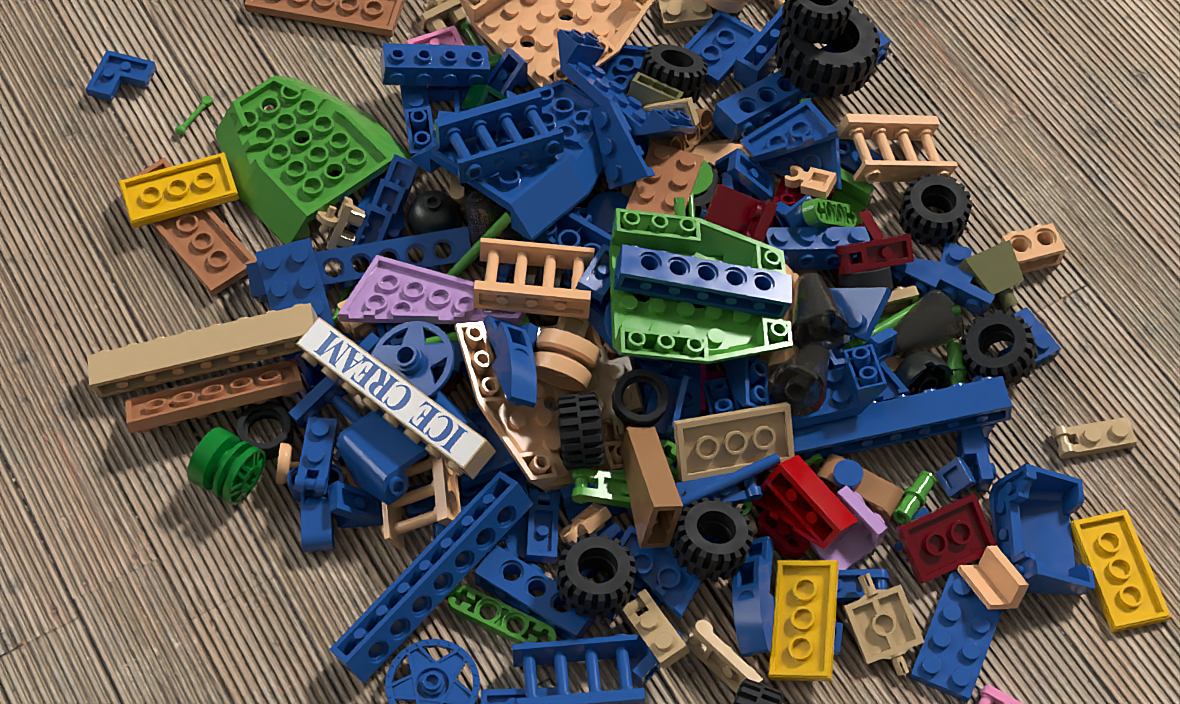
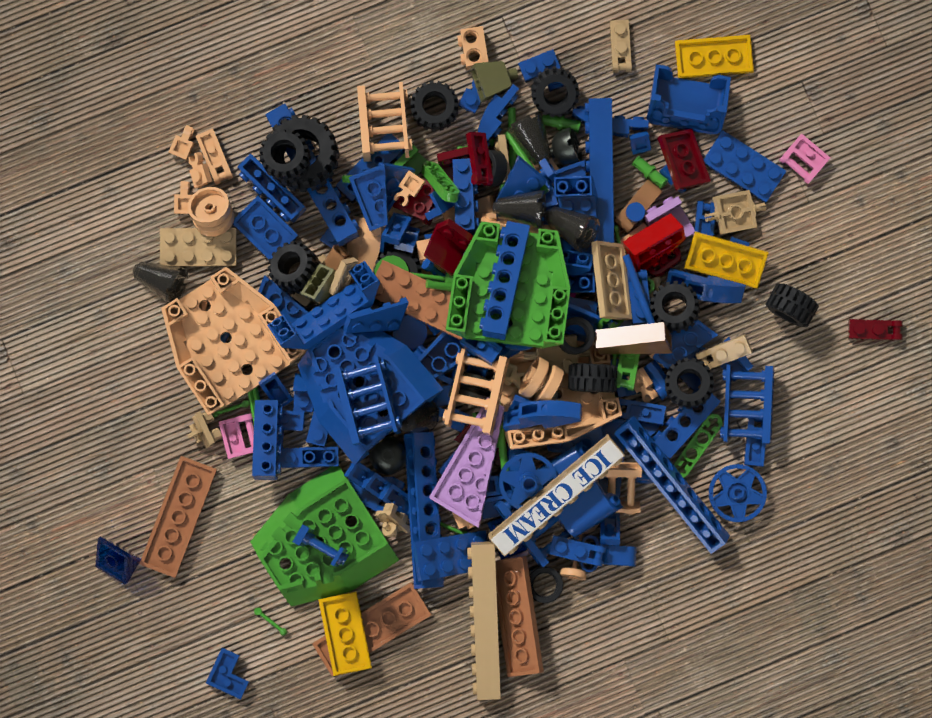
camera: 80 degrees left, 25 degrees up
green wheel [187,427,266,505] -> none
bright green bar [447,211,511,277] -> none
dark green panel [461,85,507,111] -> none
tan plate [686,620,763,694] -> none
light nougat panel [957,546,1029,610] -> none
none -> blue fence [292,524,349,567]

